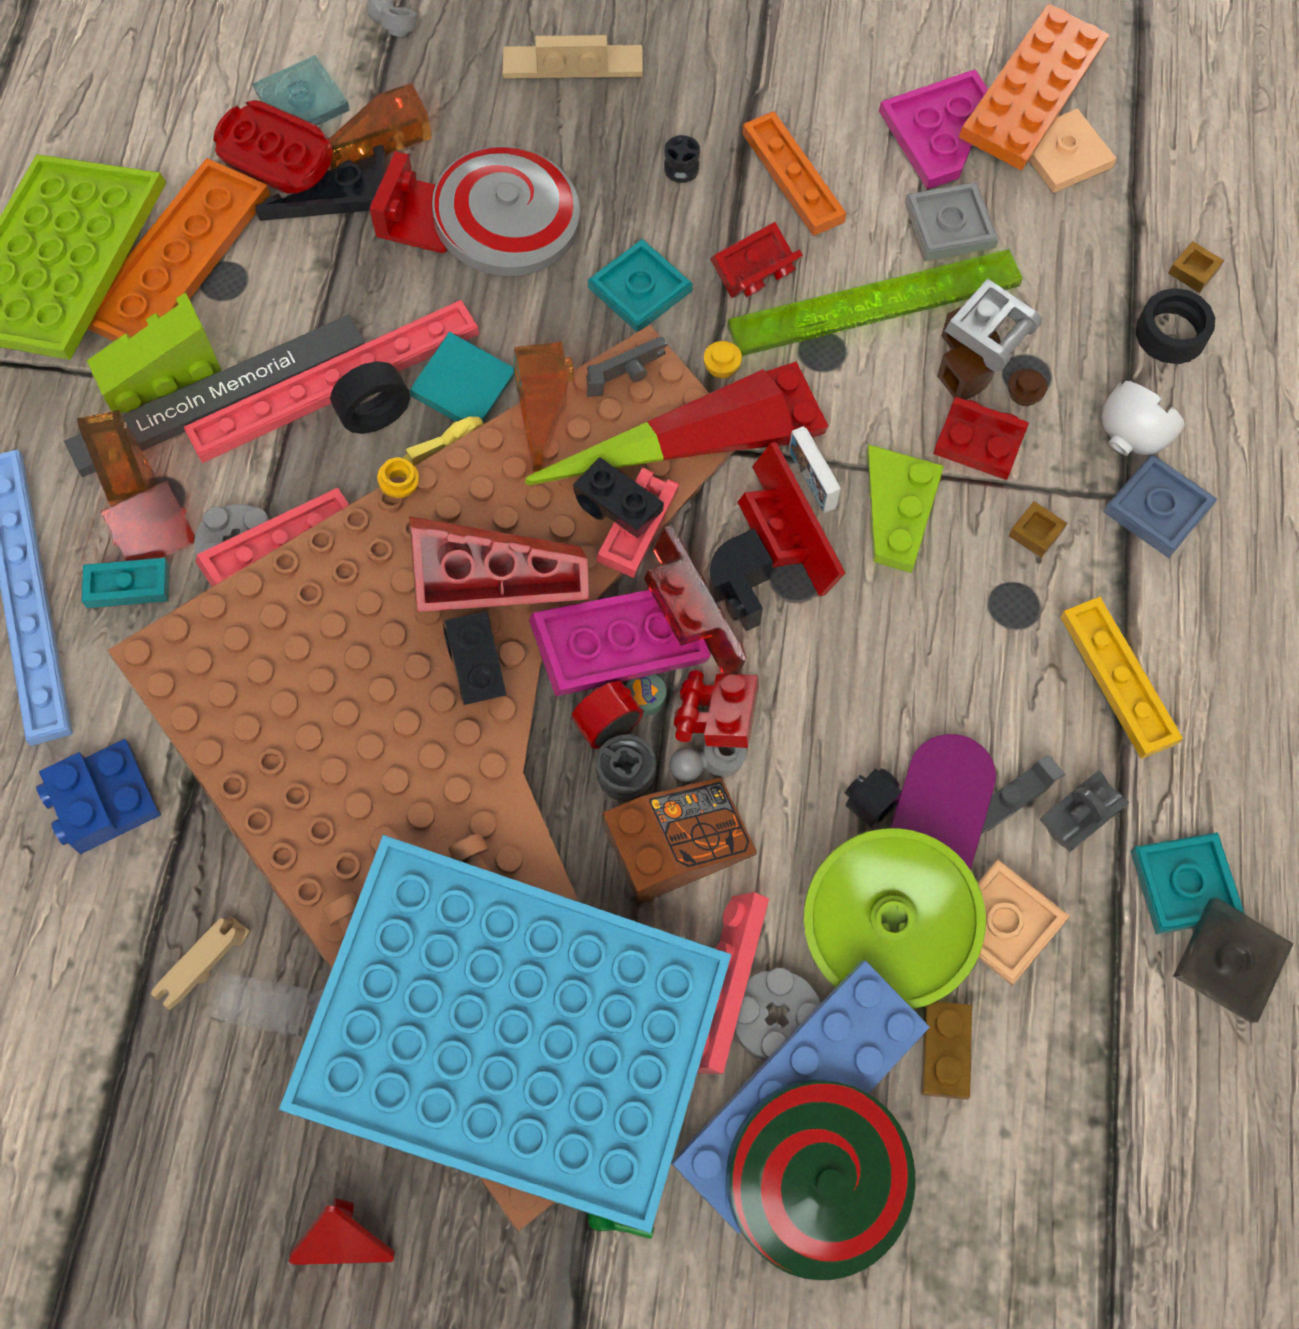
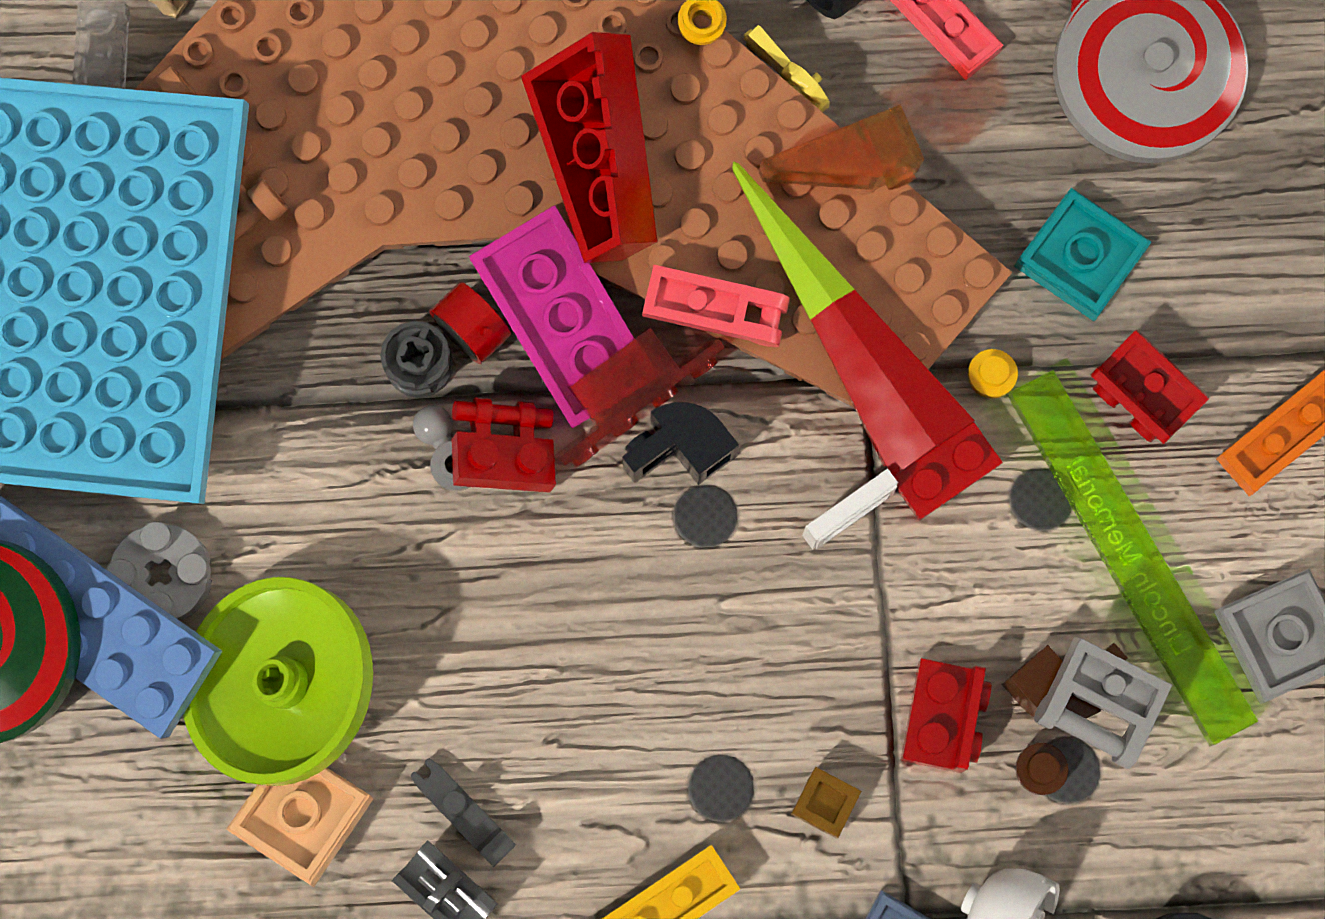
camera: 80 degrees right, 10 degrees up
teal tile [410,332,516,423] -> none
black plate [443,611,506,705] -> none
black plate [573,457,664,538] -> none
dark grey piece [586,336,668,397] -> none
dark orange slope [602,777,757,905] -> none
sand green tile [626,674,667,716] -> none
black wheel [664,135,700,183] -> none
coral plate [697,892,769,1074] -> none
red bracket [737,442,845,596] -> none
black plate [845,768,902,829] -> none
lime wing [866,444,944,573] -> none
magenta tile [890,734,996,870] -> none
pearl gold plate [921,1001,972,1100] -> none

